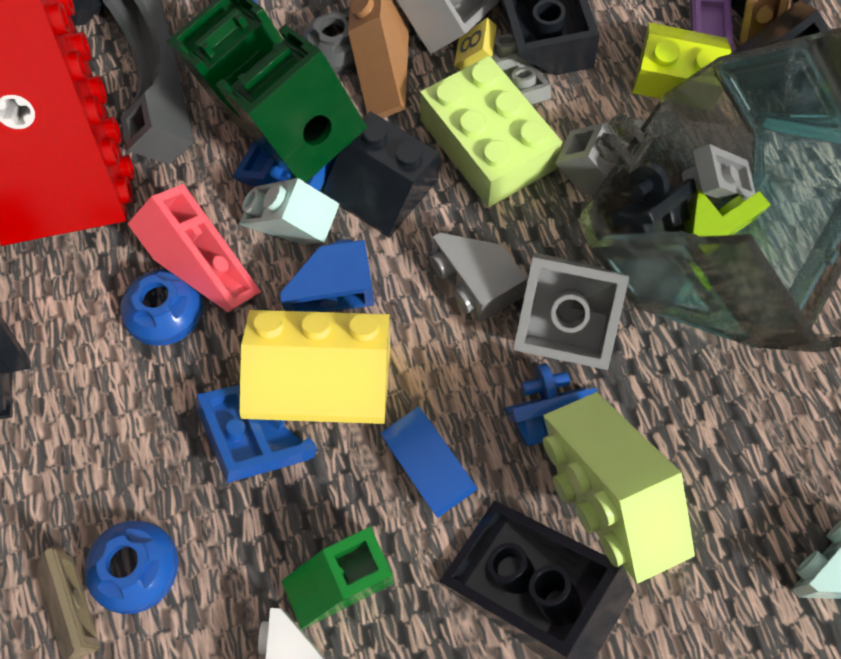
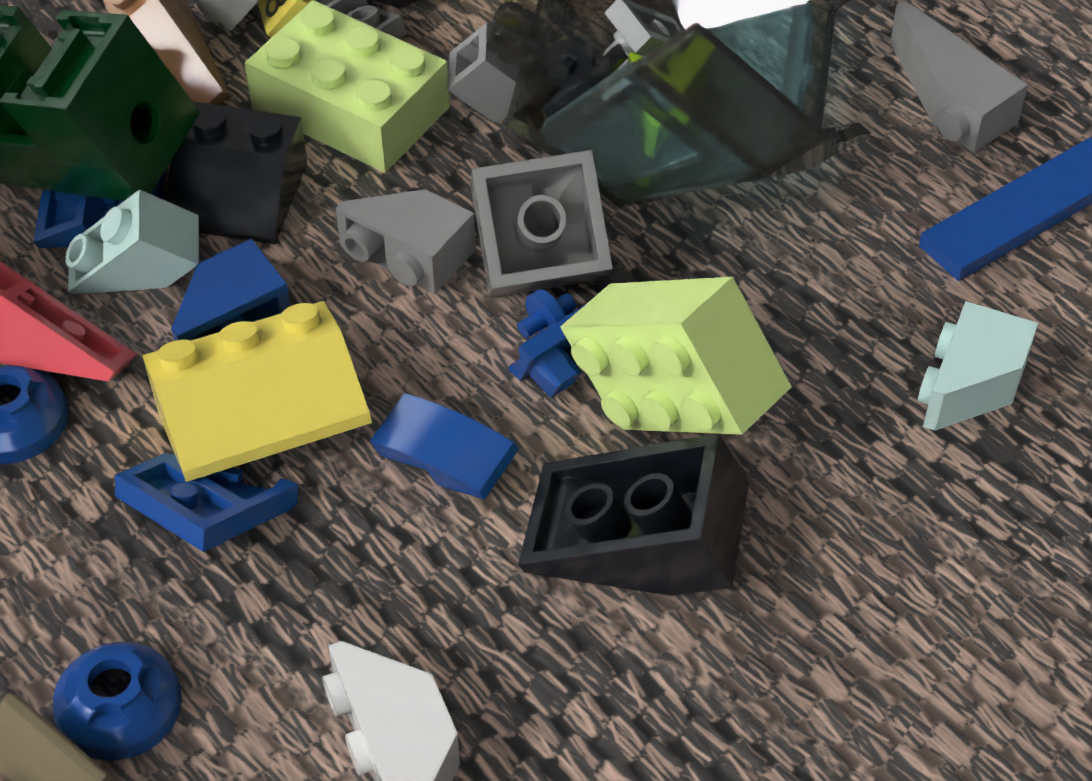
camera: 25 degrees left, 15 degrees down
green slope [281,526,395,630] -> none

